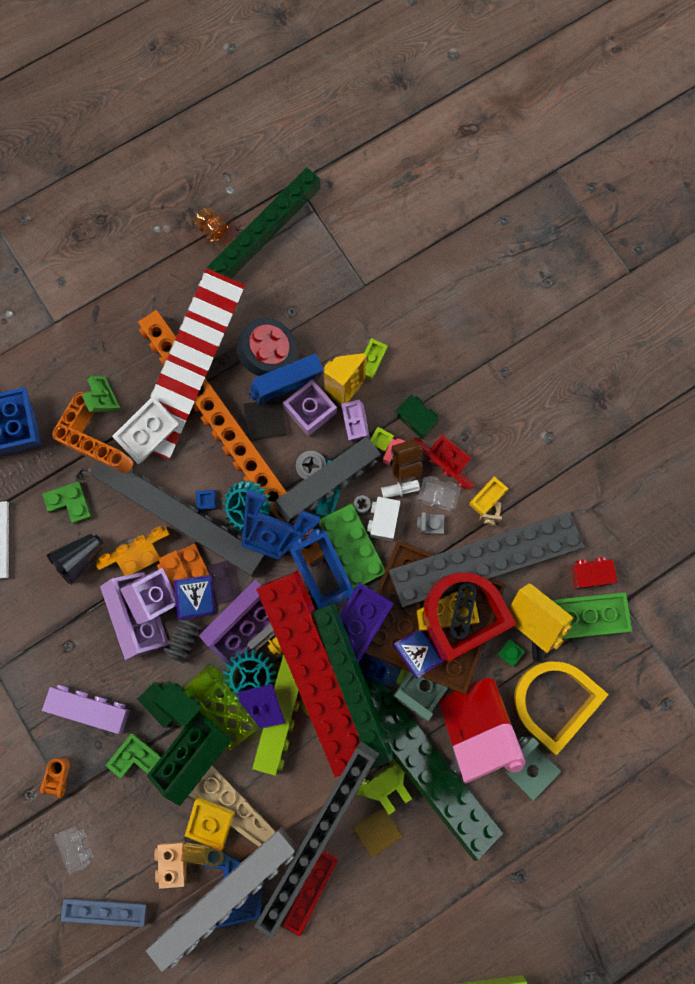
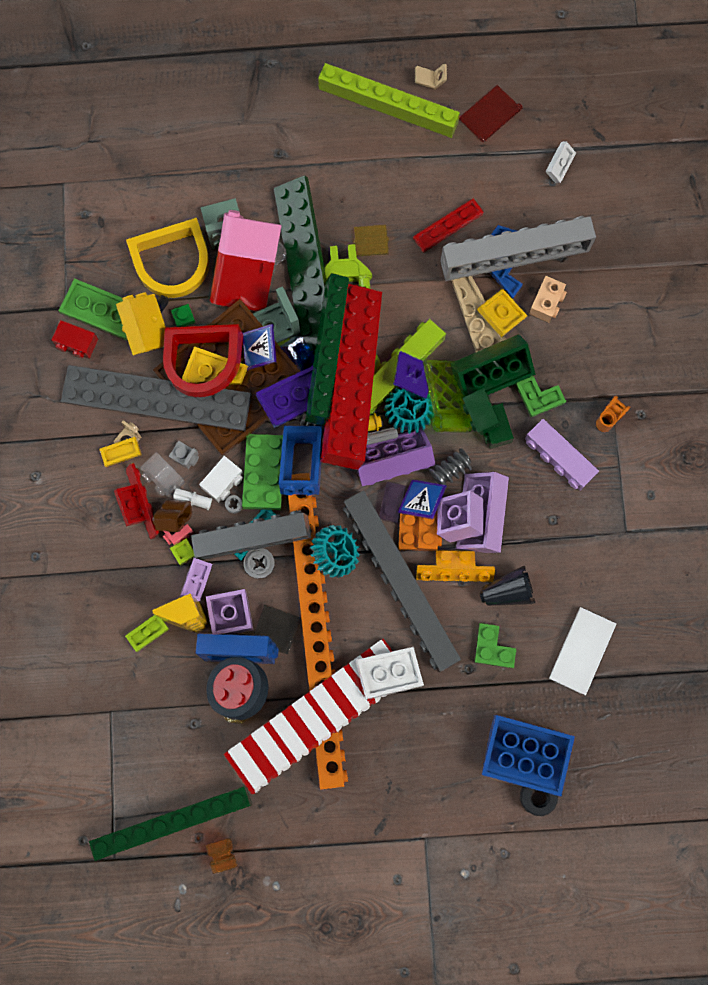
camera: 150 degrees left, 0 degrees up
orange beam [52,392,133,474] -> none
clear bracket [54,824,94,875] -> none
sand blue plate [61,898,147,927] -> none
bright green plate [82,376,120,412] -> none
clear yellow piece [181,842,223,867] -> none
blue tile [196,489,217,511] -> none
blue wing [242,489,320,560] -> none
dark grey brick [254,742,379,938] -> none
dark green brick [395,394,439,440] -> none
black beam [449,583,477,641] -> none

